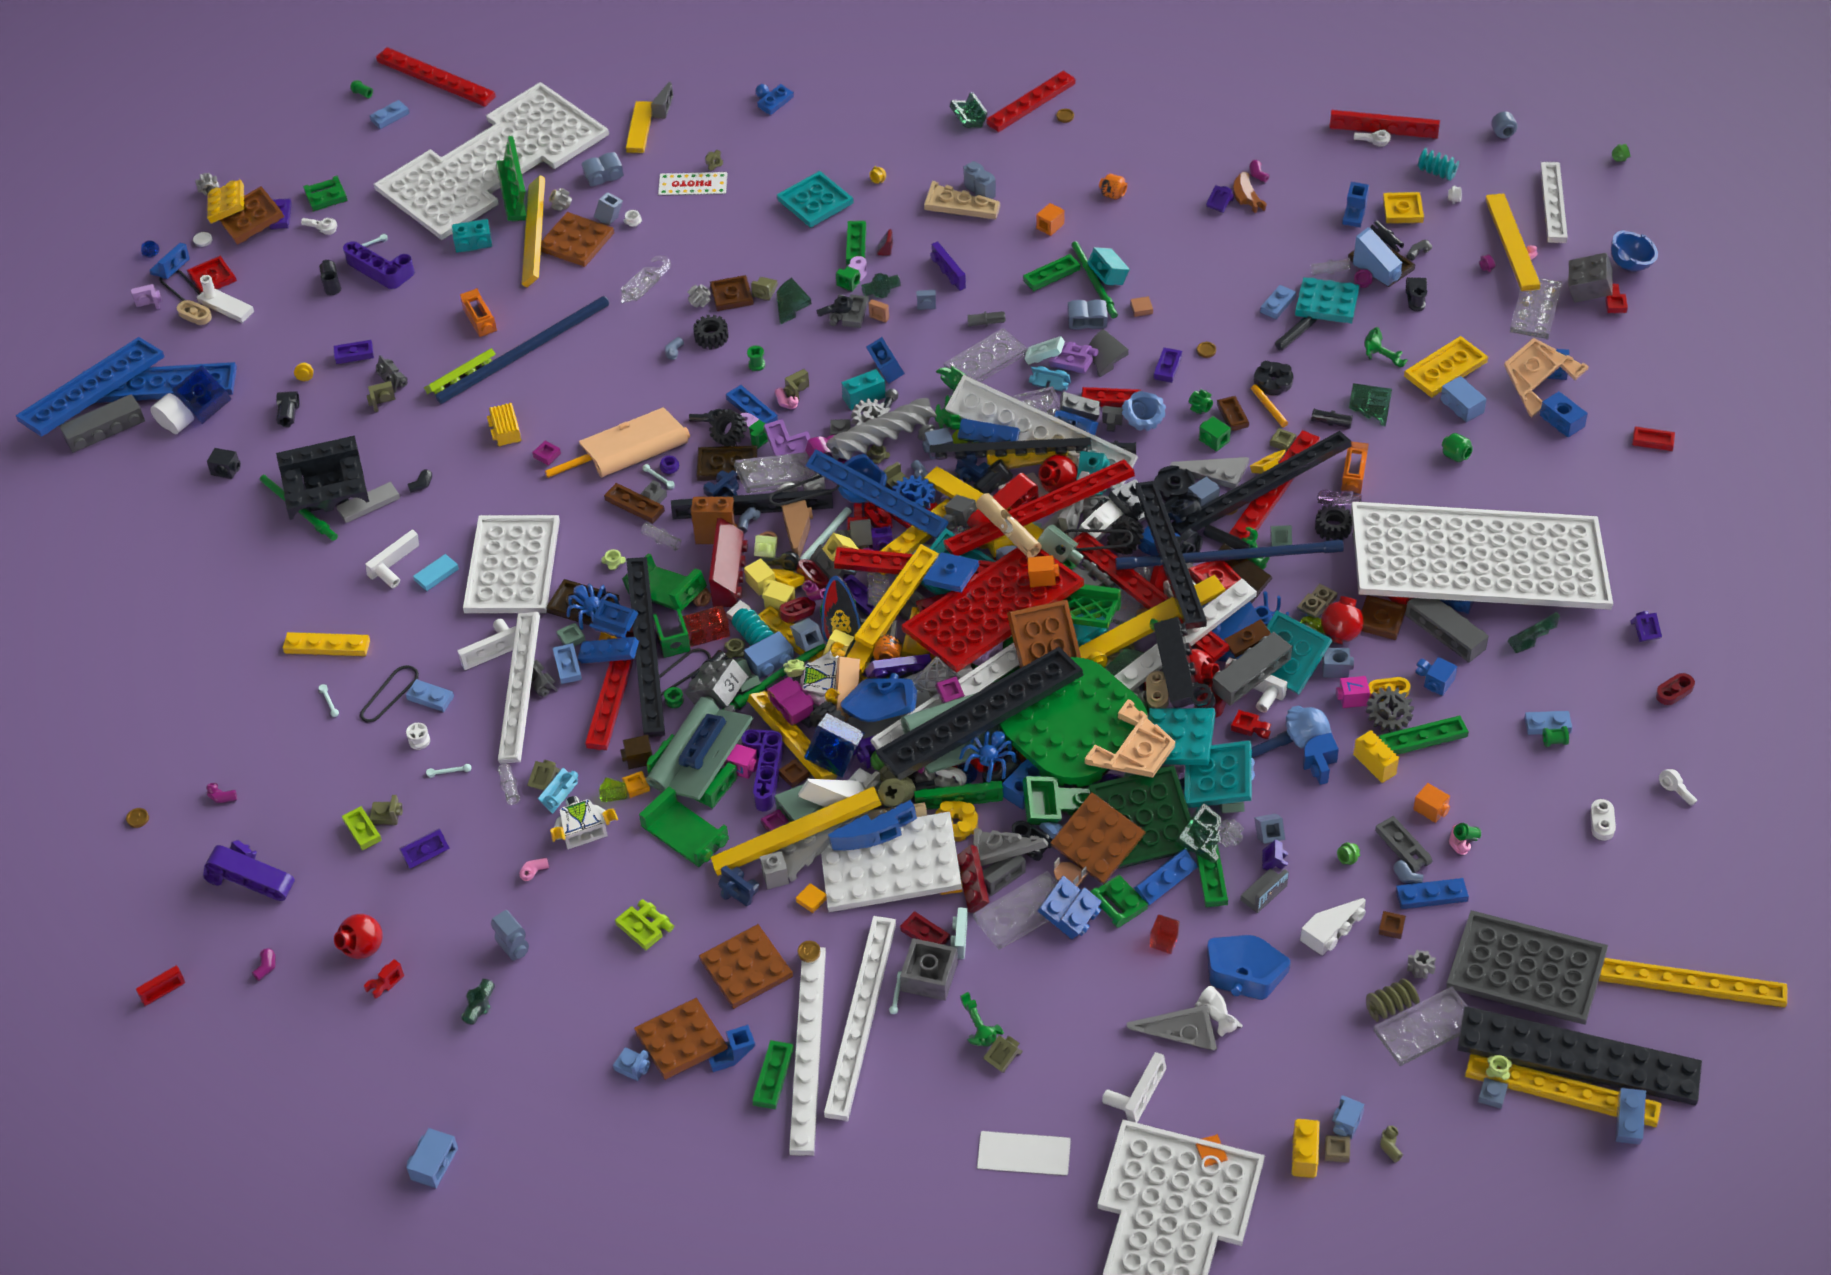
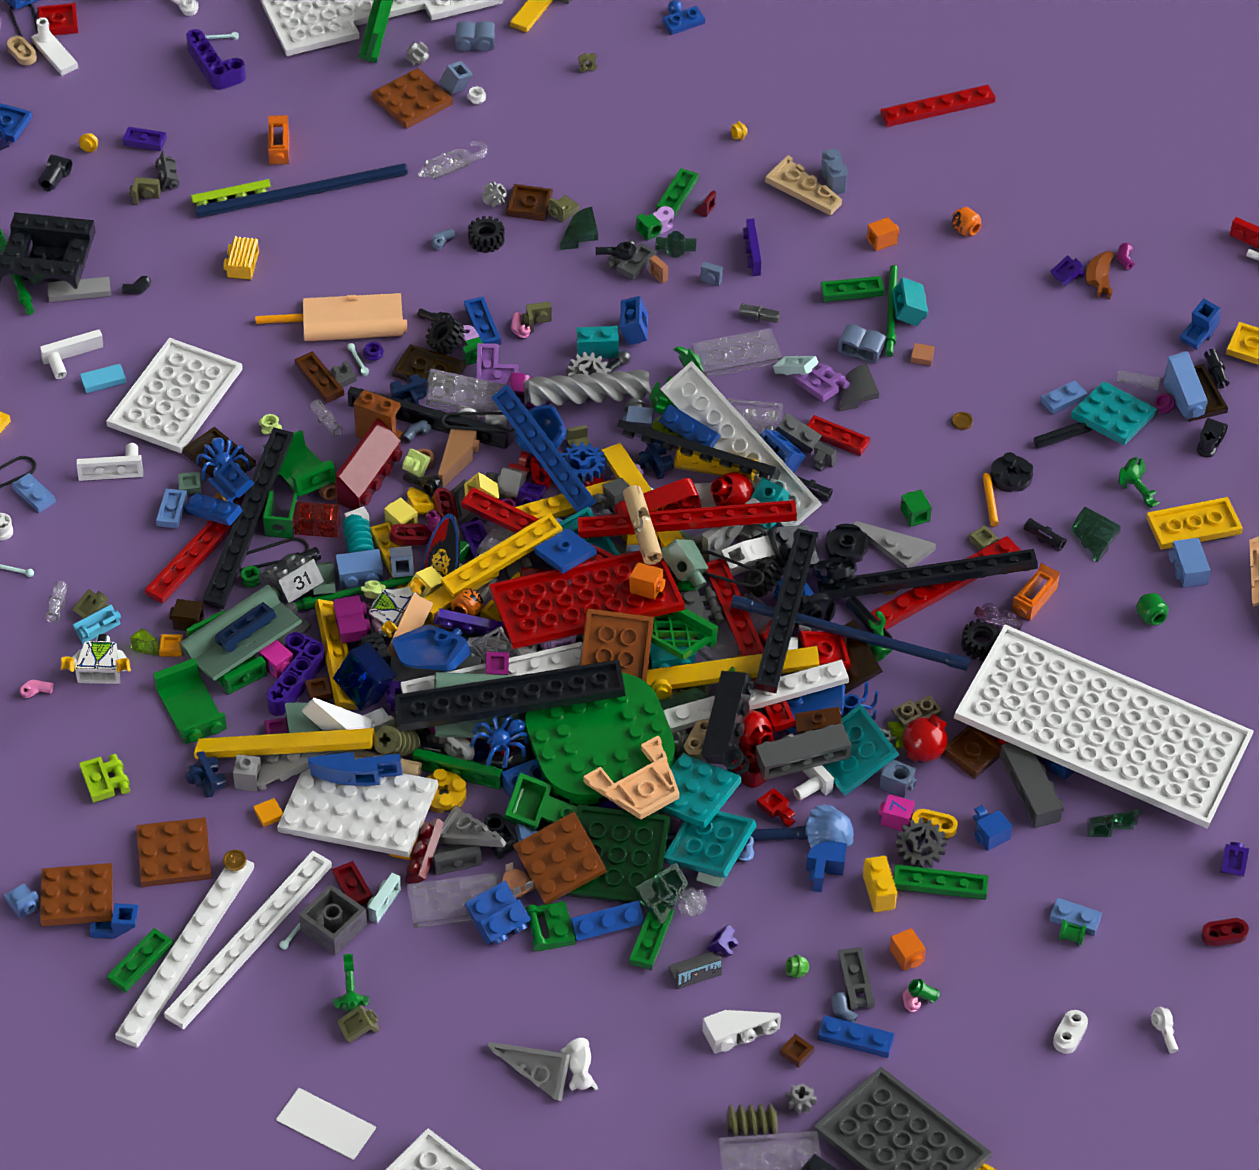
camera: 20 degrees right, 0 degrees up
black piece [319,259,341,295] -> none
teal brick [451,219,493,253] -> none
white tile [498,612,540,764] -> none
yellow tile [522,175,545,288] -> none
dark grey hinge [531,659,558,697] -> none
magenta plate [532,440,561,465] -> none
white sticker [658,172,727,195] -> none
olive plate [724,638,745,659] -> none
light yellow brick [744,558,776,596] -> none
green bush [747,345,765,371] -> none
teal plate [777,171,854,228] -> none
light aqua bar [799,507,852,560] -> none
dark grey plate [830,419,851,436] -> none
olive plate [867,445,890,464] -> none
sand blue arm [911,460,928,480] -> none
clear green bracket [949,93,988,128] -> none
black piece [973,459,1013,494] -> none
medium azure hinge [1029,366,1071,392] -> none
pearl gold piece [1056,108,1074,123] -> none
white piece [1102,1052,1166,1123] -> none
medium blue hair [1122,391,1166,431] -> none
clear red panel [1150,914,1180,954] -> none
dark purple plate [1154,347,1182,383] -> none
sand blue brick [1188,476,1220,506] -> none
green gear [1189,389,1213,414] -> none
blue animal [1207,935,1291,1000] -> none
reddish brown plate [1217,396,1249,431] -> none
yellow plate [1250,450,1285,474] -> none
sand blue brick [1254,813,1285,843] -> none
sand green plate [1270,525,1292,546] -> none
dark grey arm [1406,240,1432,260] -> none

